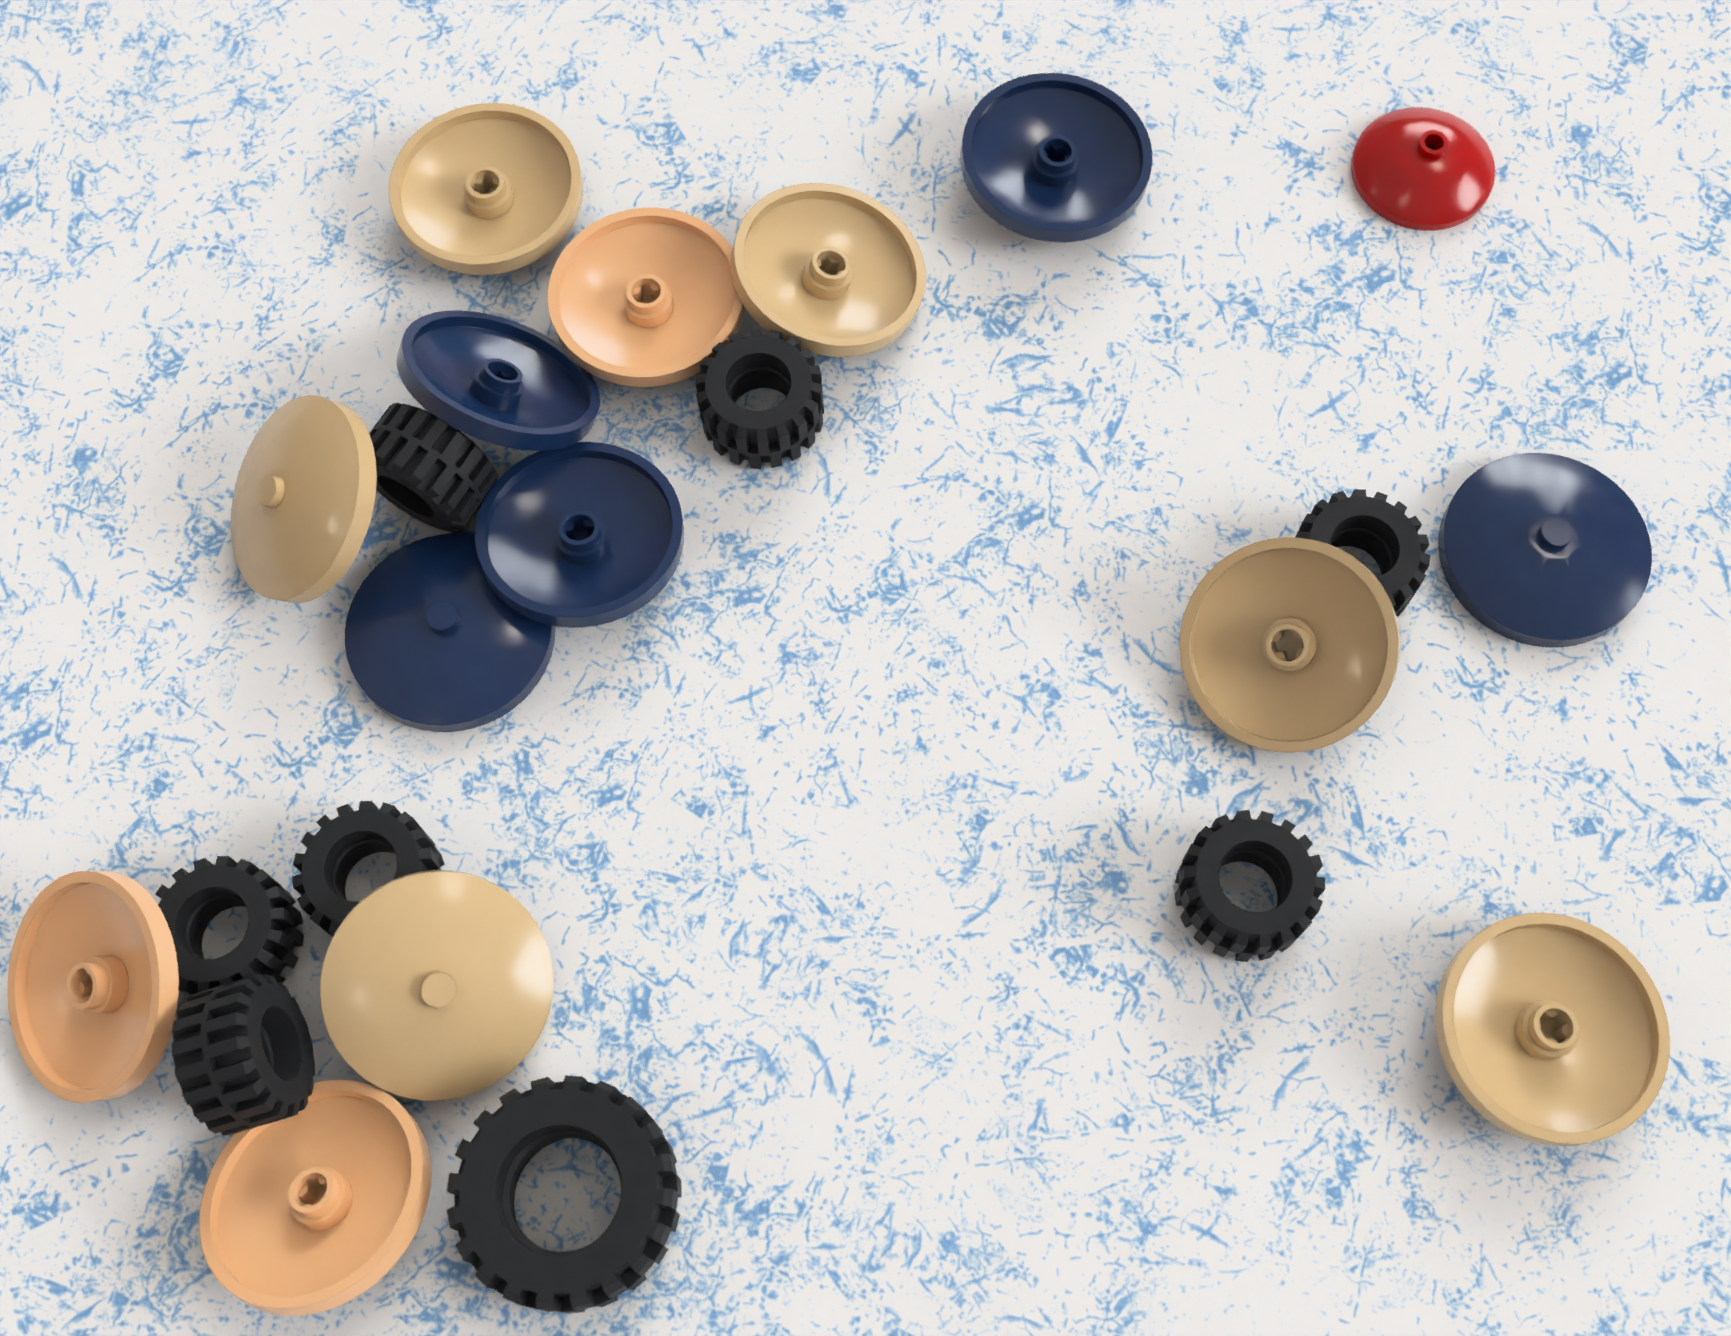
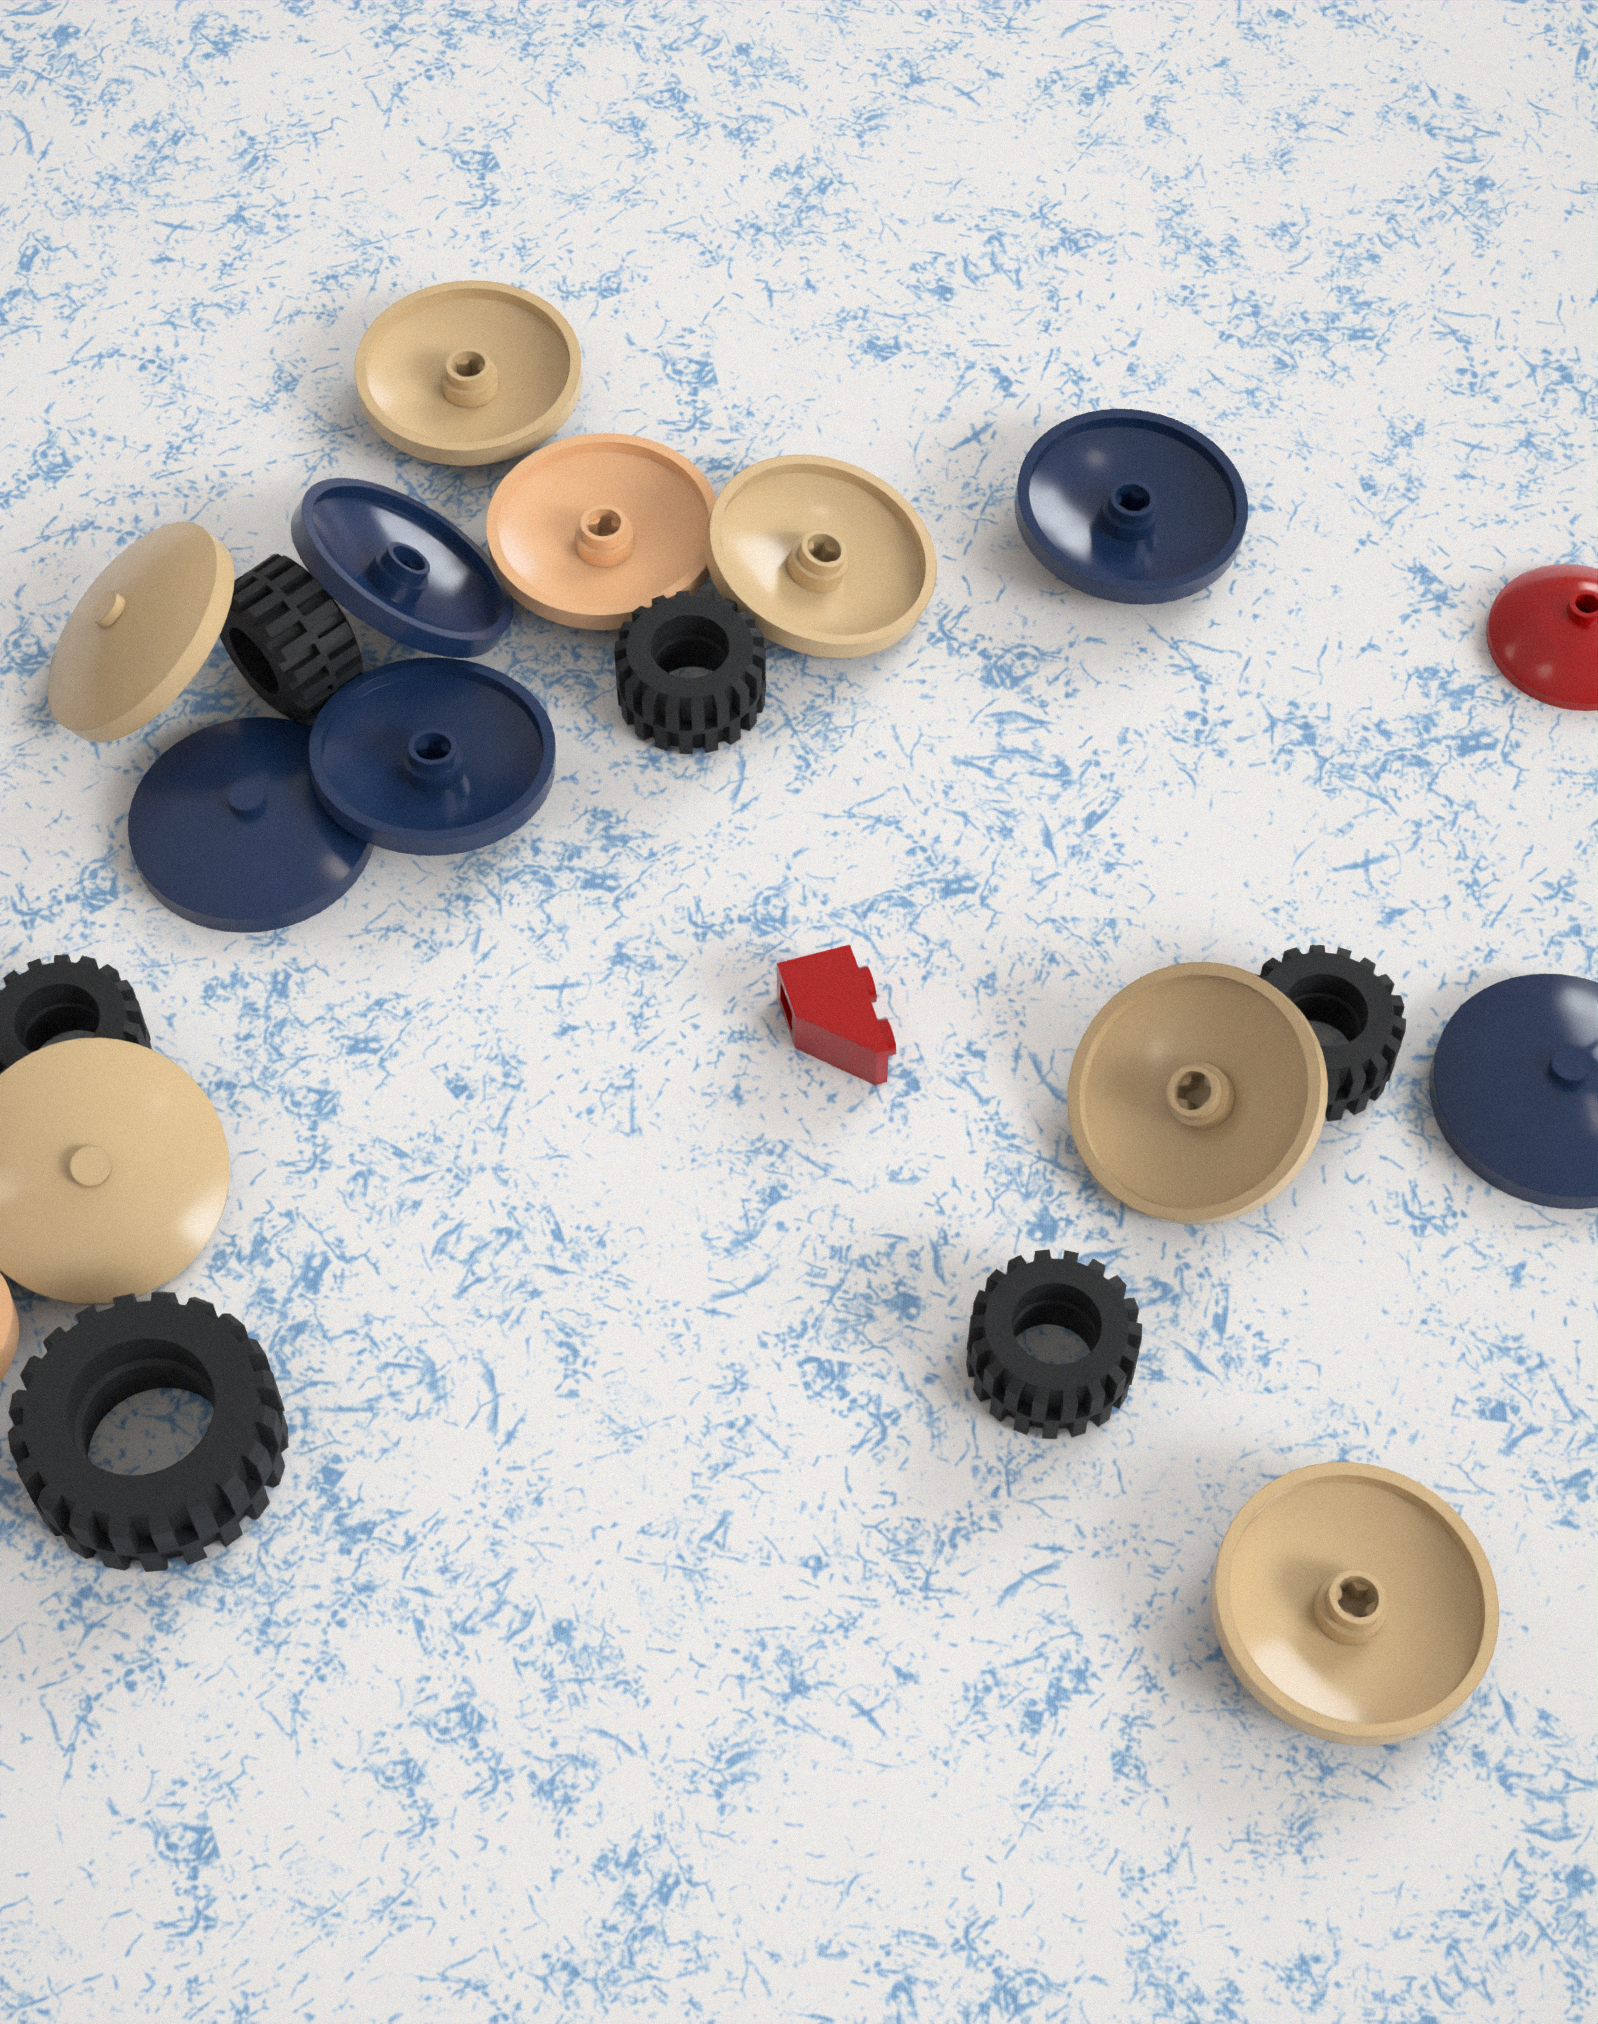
camera: 15 degrees right, 10 degrees down
none -> red slope [777,945,896,1085]

